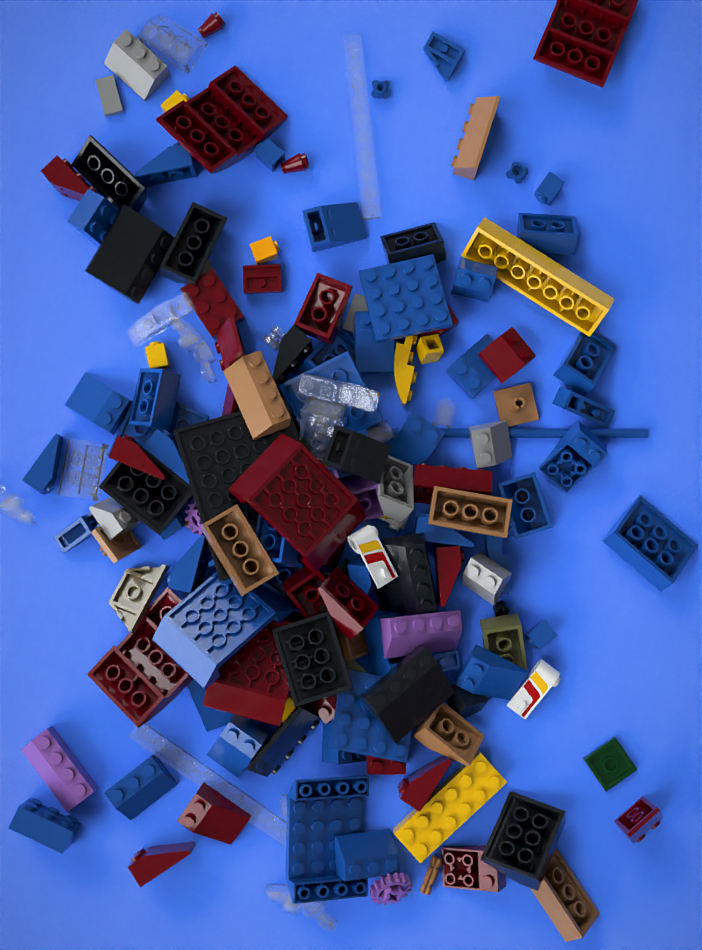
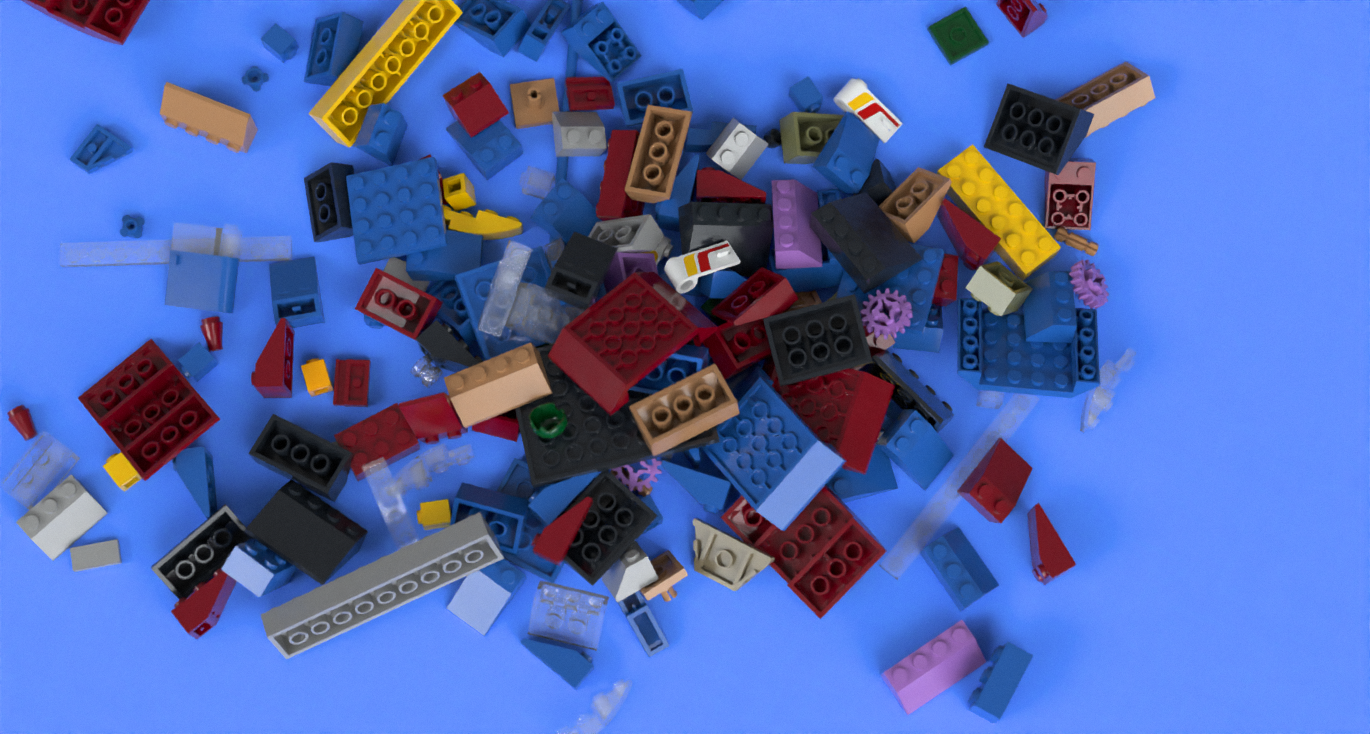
camera: 85 degrees left, 10 degrees down
none -> blue door [164,222,243,314]
none -> dark red slope [251,318,295,398]
none -> light grey brick [260,512,504,660]
none -> dark green hair [529,403,568,438]
none -> dark red plate [564,77,615,111]
none -> medium lavender gear [861,288,913,339]
none -> brick [965,261,1033,316]

